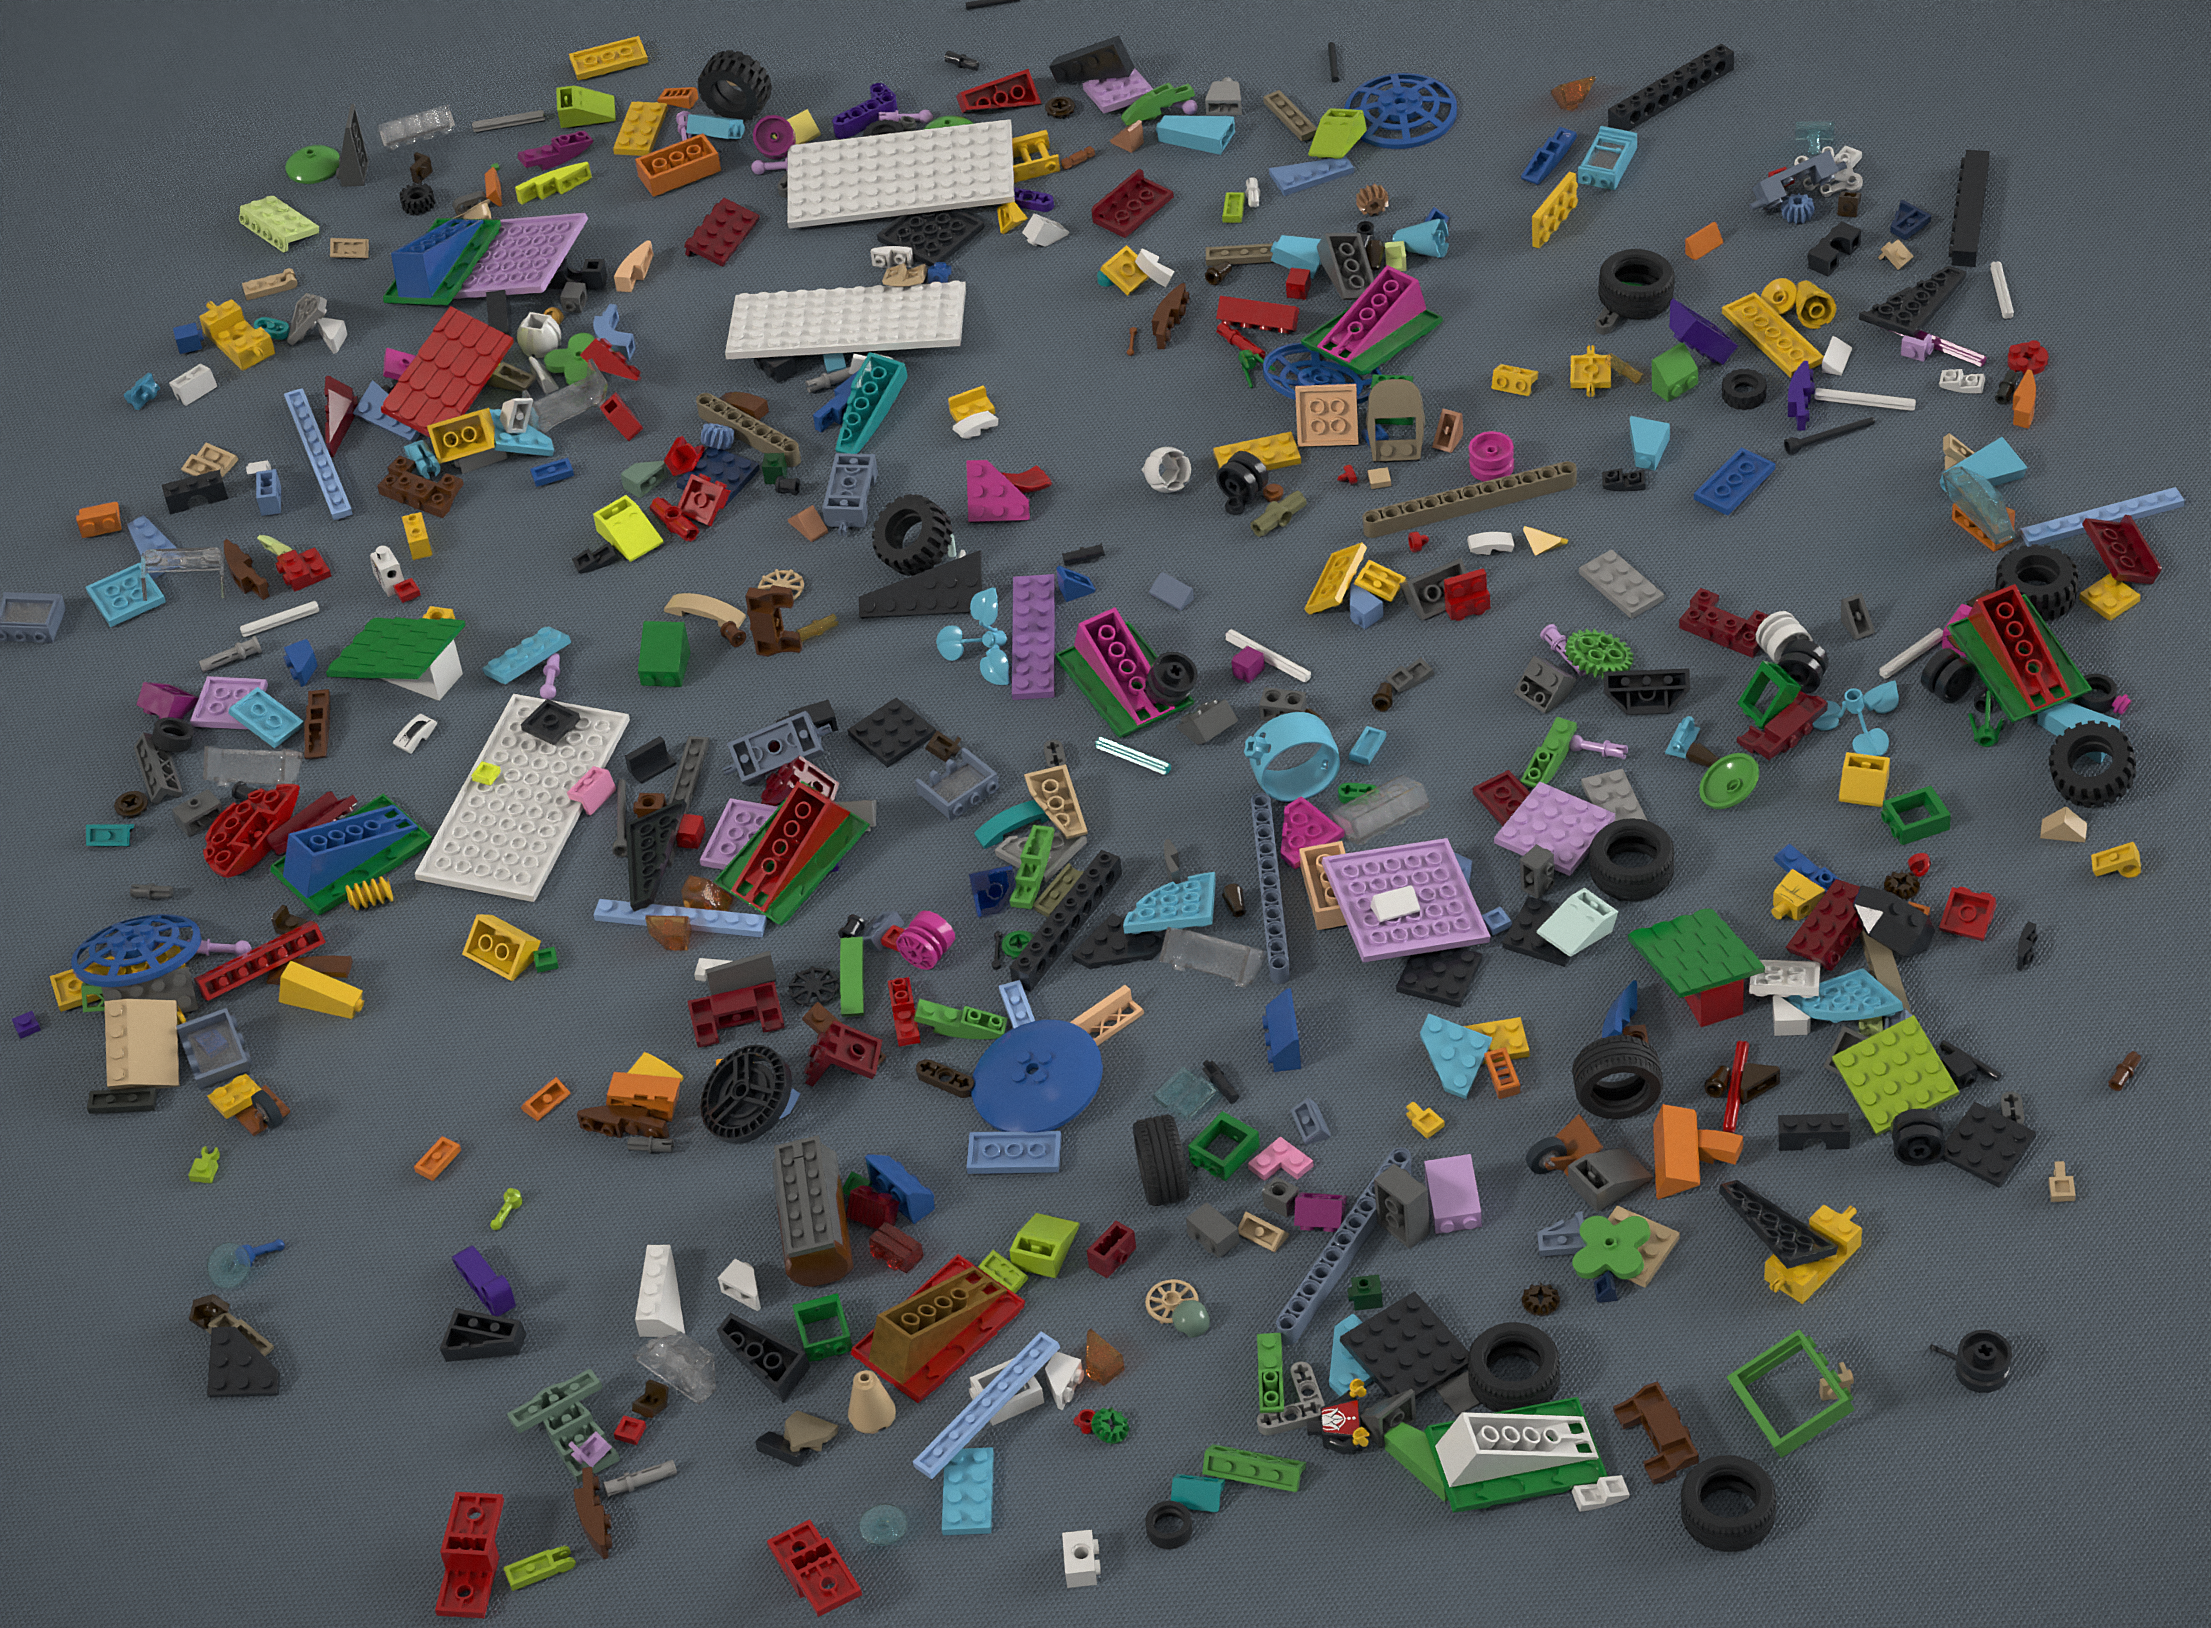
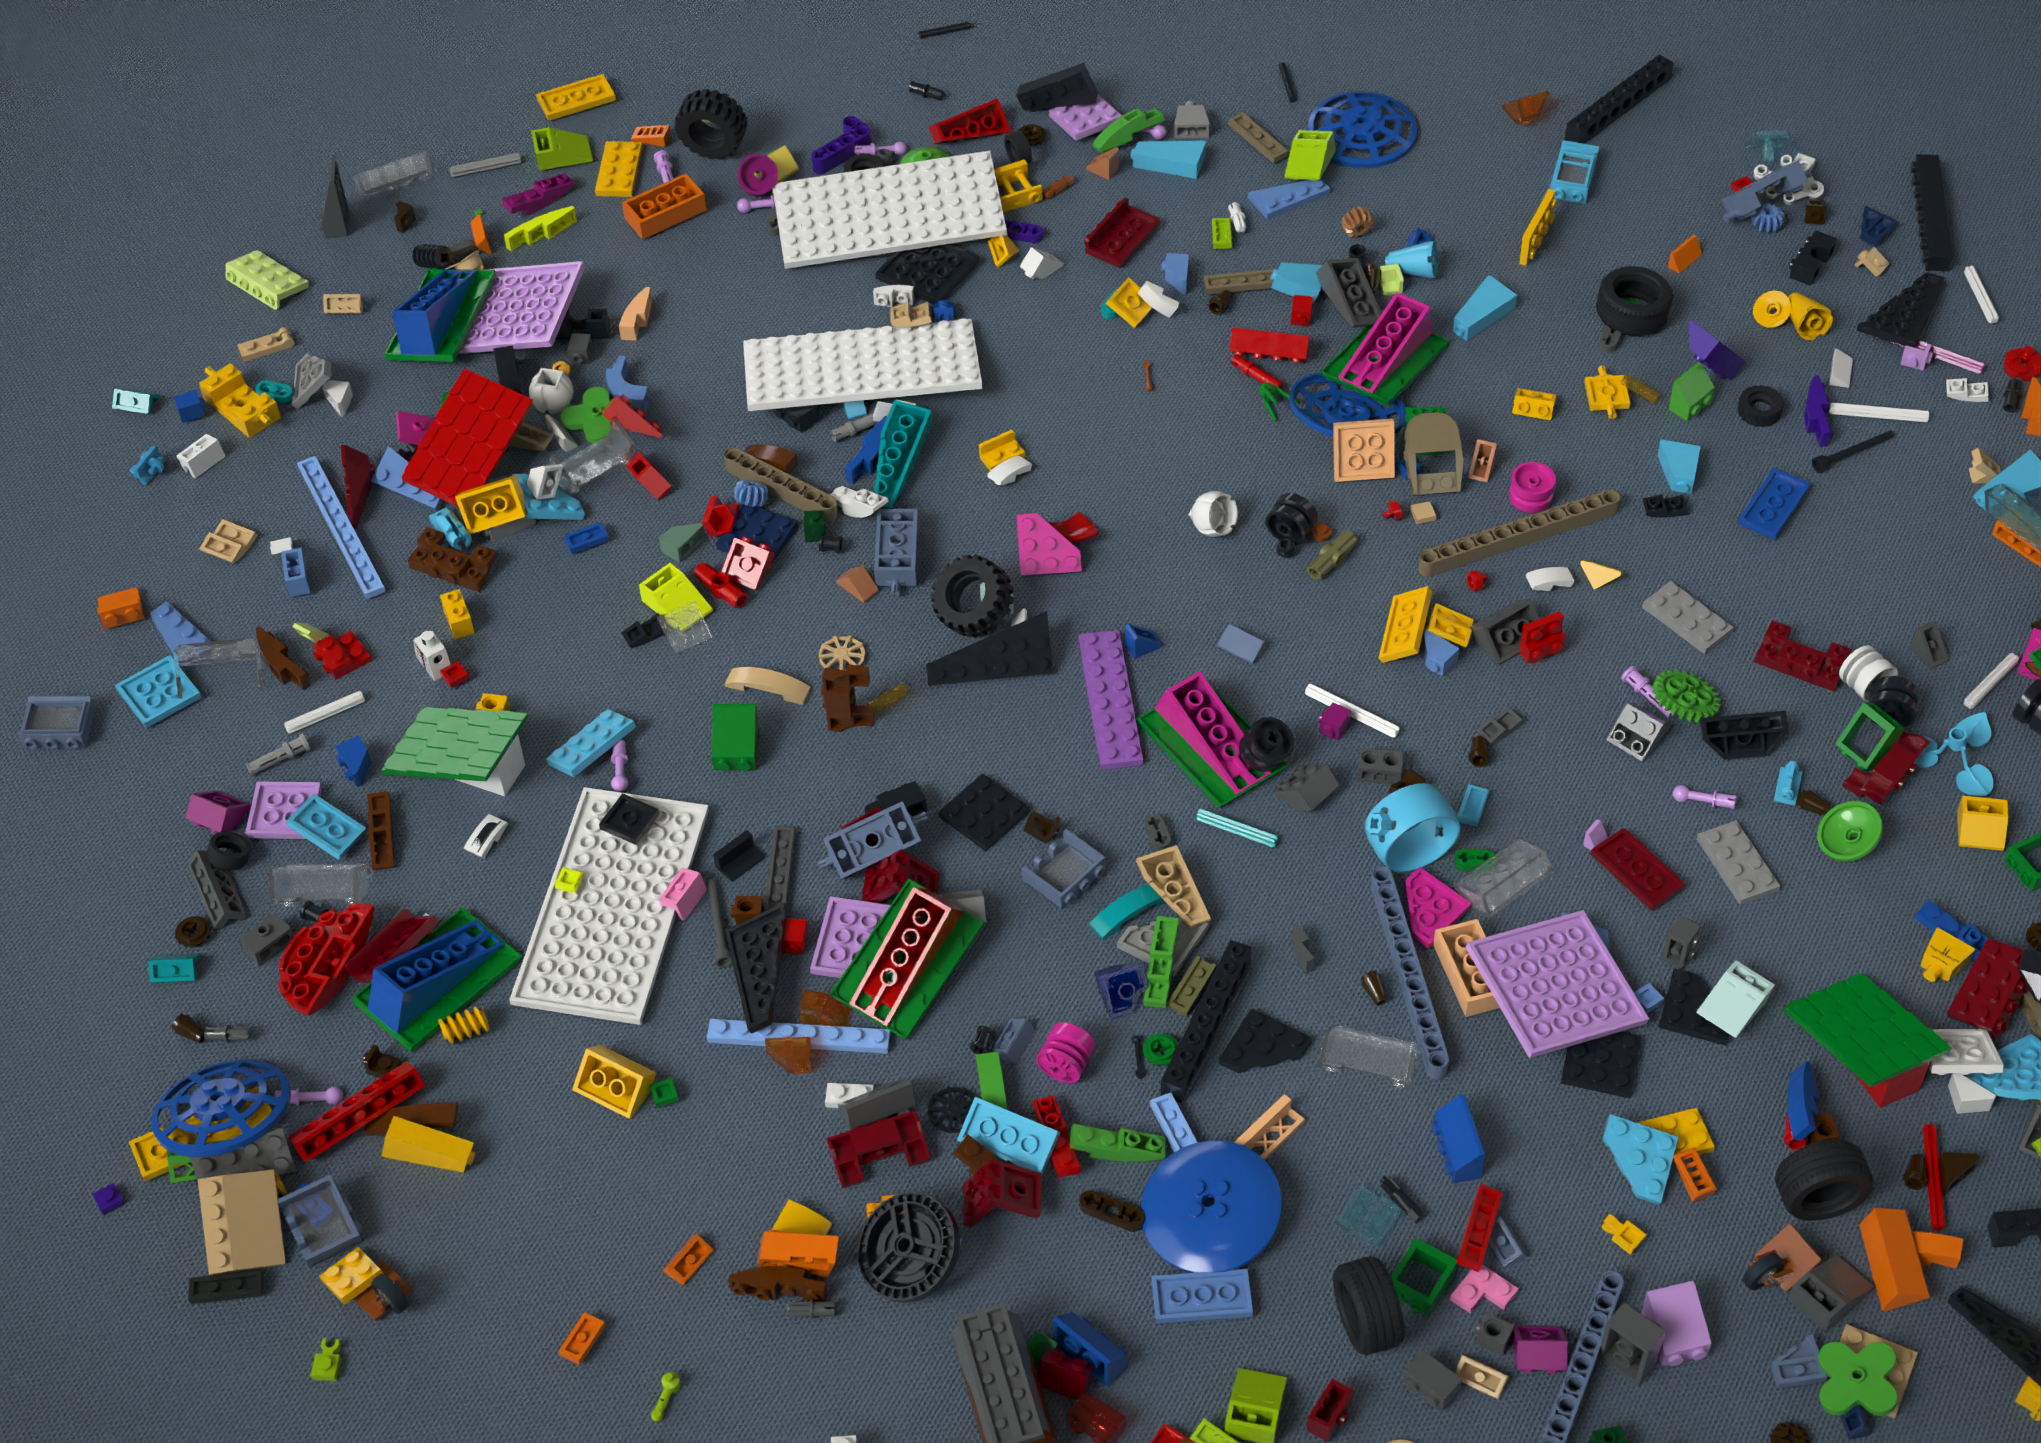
camera: 10 degrees left, 5 degrees up
black arch [162,469,228,515] -> none
bright green dish [285,145,340,184] -> none
black tyre [399,182,435,216] -> none
dark red bracket [684,197,760,267] -> none
medium azure brick [686,114,745,139] -> none
reddish brown bush [720,621,746,647] -> none
red plate [881,925,904,952] -> none
medium azure plant [936,587,1010,685] -> none
black pin [1062,543,1105,566] -> none
medium azure plate [1123,872,1216,934] -> none
reddish brown slope [1152,283,1189,349] -> none
yellow plate [1213,432,1301,471] -> none
white slope [1370,885,1420,922] -> none
lavender plate [1494,782,1615,876] -> none
bright green slope [1520,717,1577,788] -> none
blue slope [1521,126,1577,185] -> none
black tyre [1590,818,1674,902] -> none
yellow plate [1722,292,1824,378] -> none
none -> panel [112,389,160,414]
none -> dark brown cone [172,1014,206,1044]
none -> black piece [412,244,452,269]
none -> clear plate [657,601,713,655]
none -> white slope [830,486,889,518]
none -> medium azure plate [957,1097,1060,1176]
none -> black tyre [1004,131,1032,164]
none -> medium blue slope [1162,253,1189,294]
none -> medium azure slope [1453,275,1517,341]
none -> red hinge [1456,1183,1502,1272]
none -> lavender slope [1583,819,1608,850]

